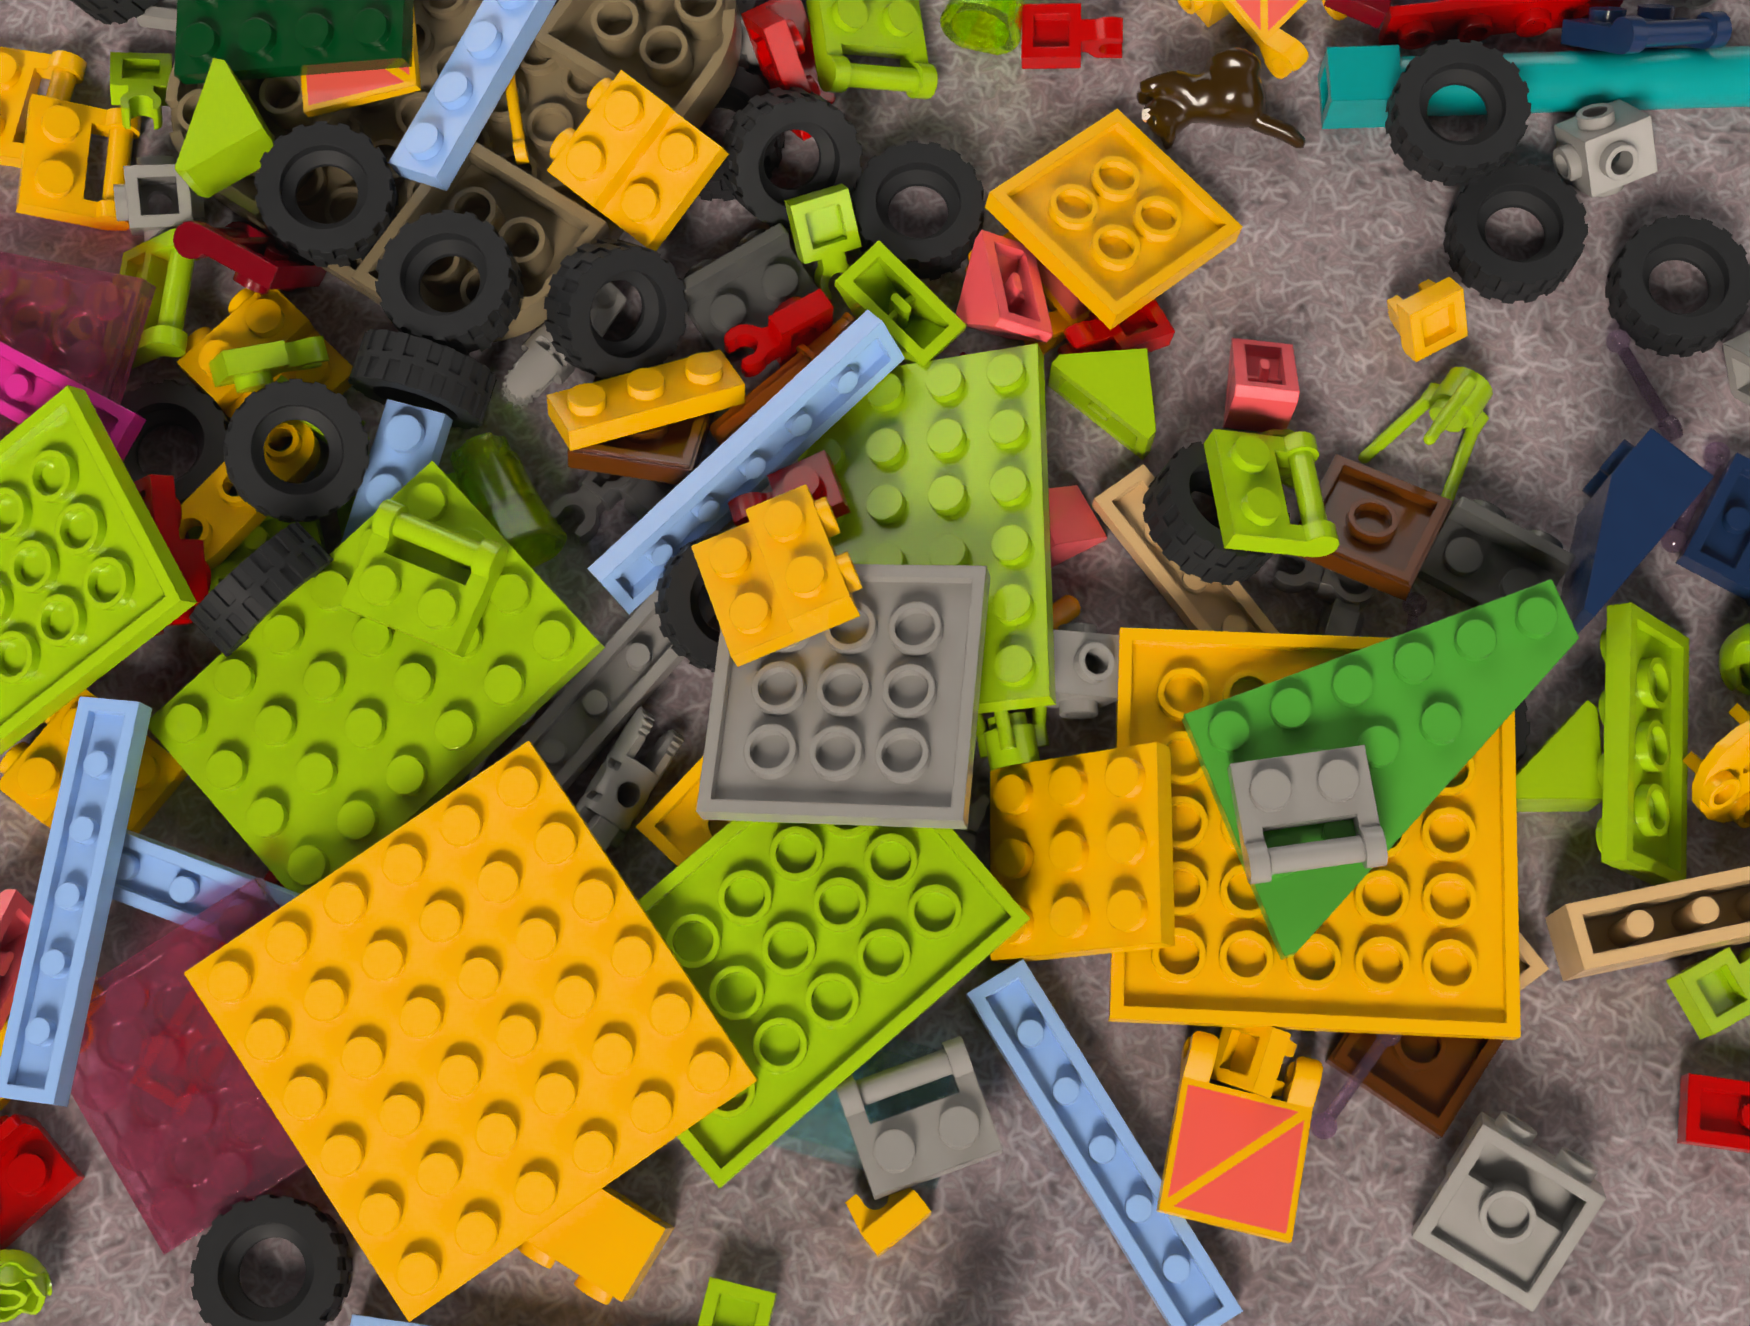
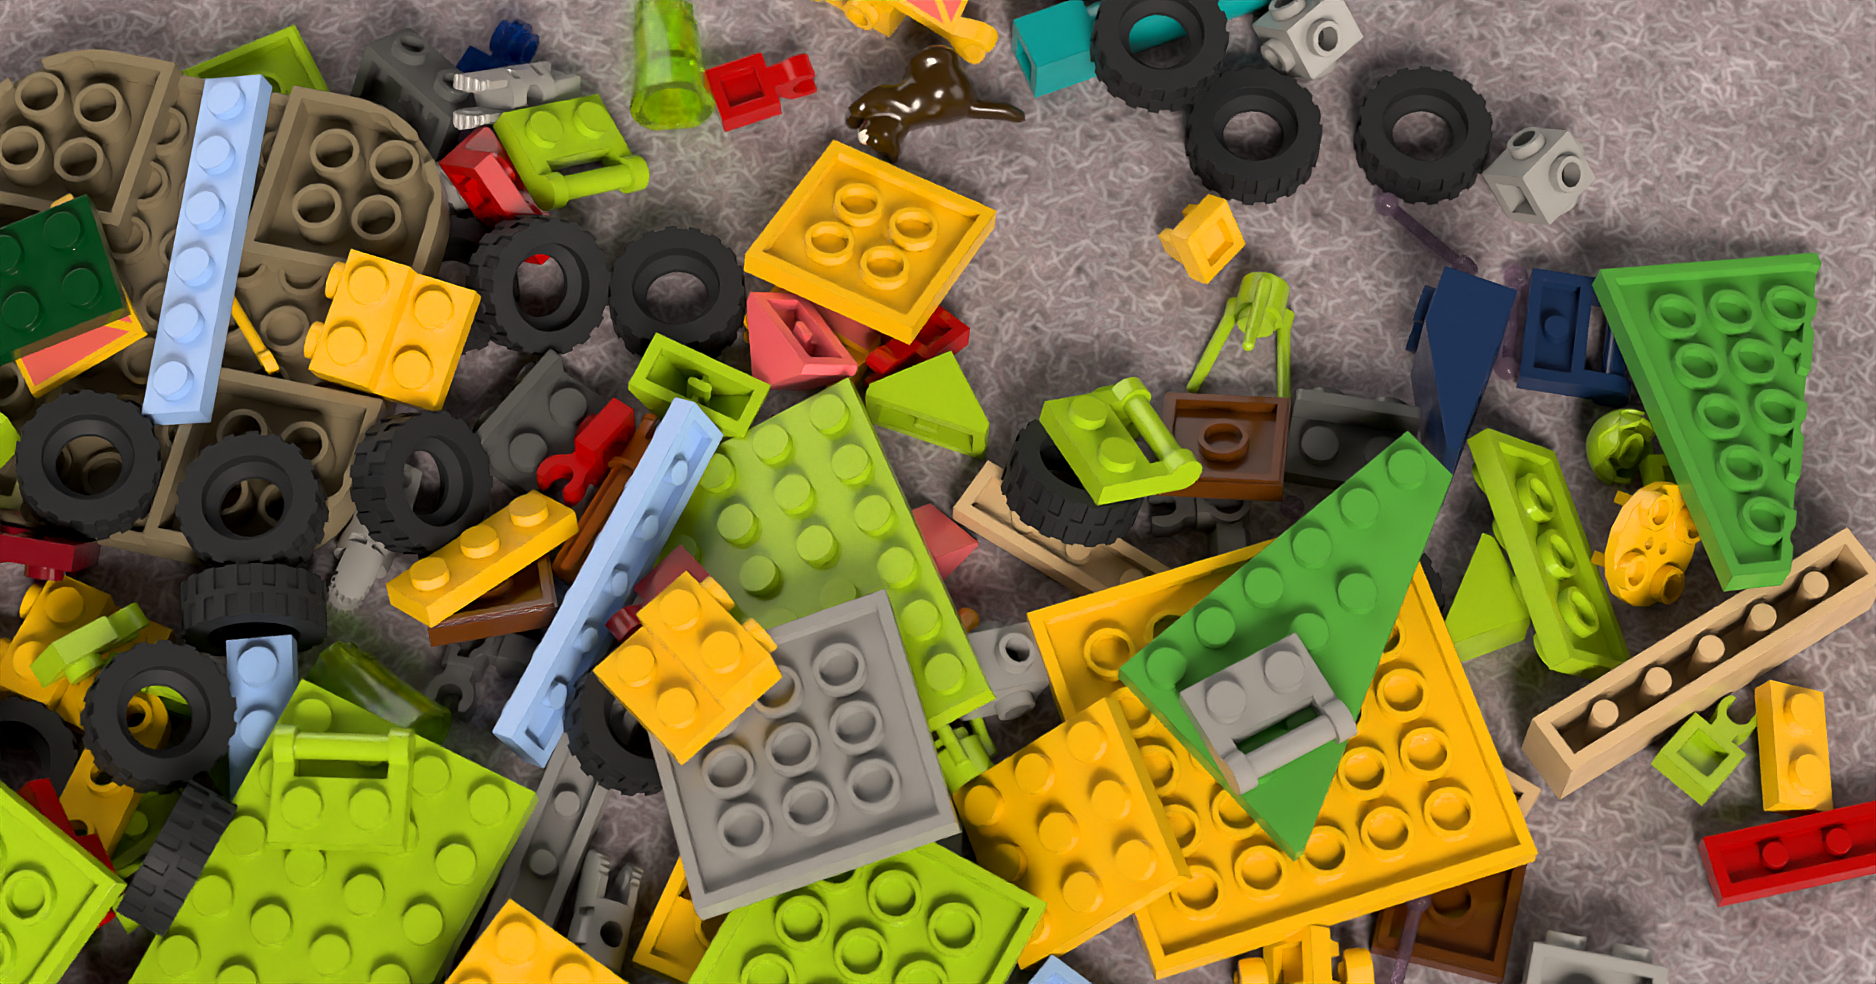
camera: 25 degrees left, 10 degrees down
lime plate [784,183,862,300] -> none
coral slope [1223,338,1300,432] -> none

